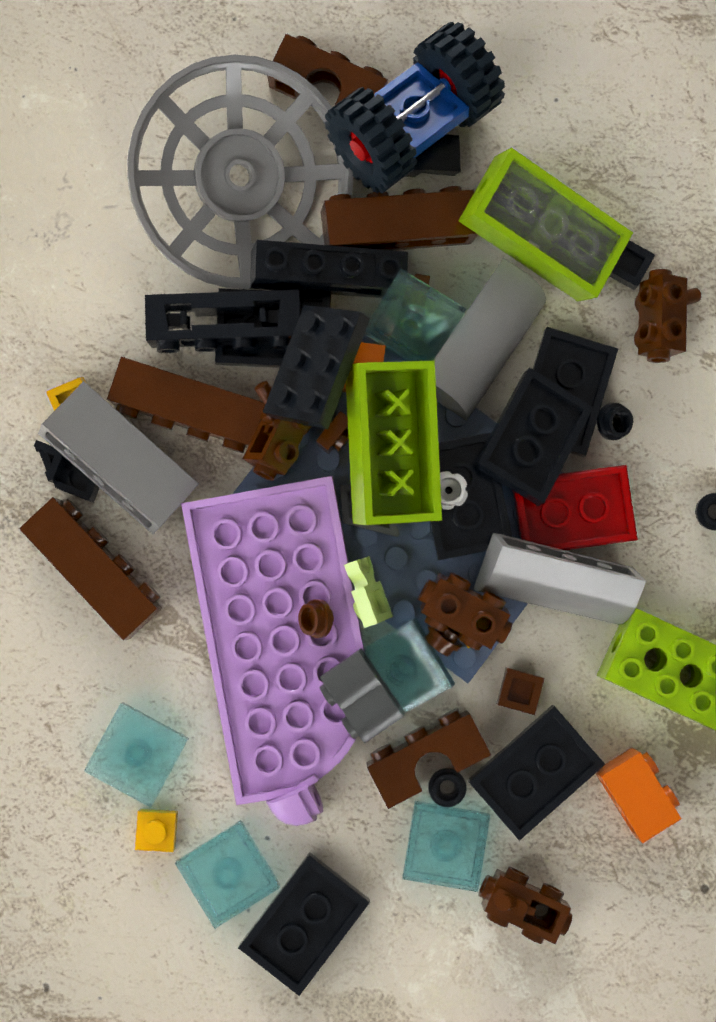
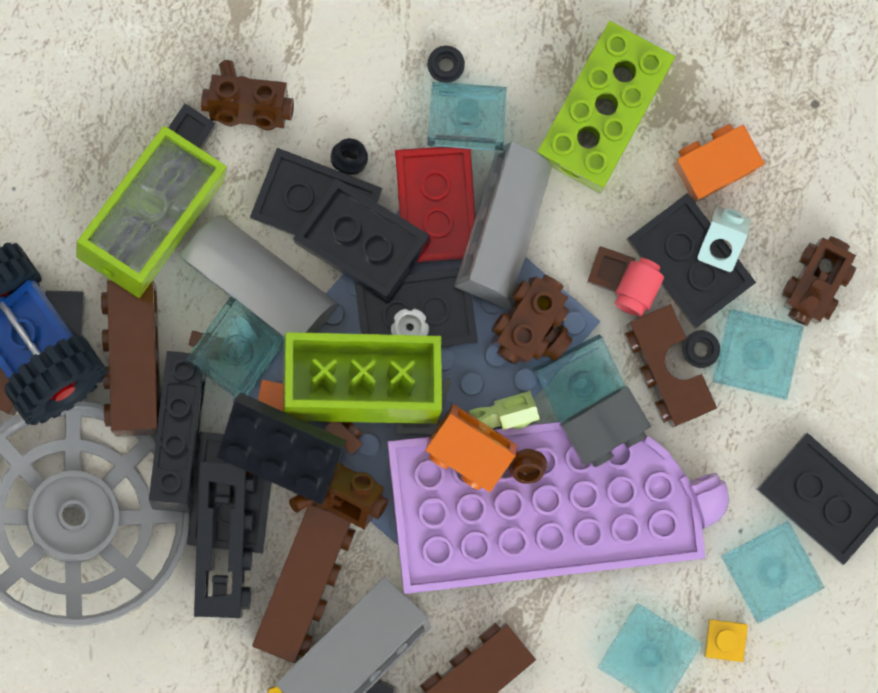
camera: 90 degrees left, 0 degrees up
none -> orange brick [425,404,517,493]
none -> clear light blue plate [427,82,507,151]
none -> coral brick [614,258,664,317]
none -> light aqua bracket [697,206,751,272]

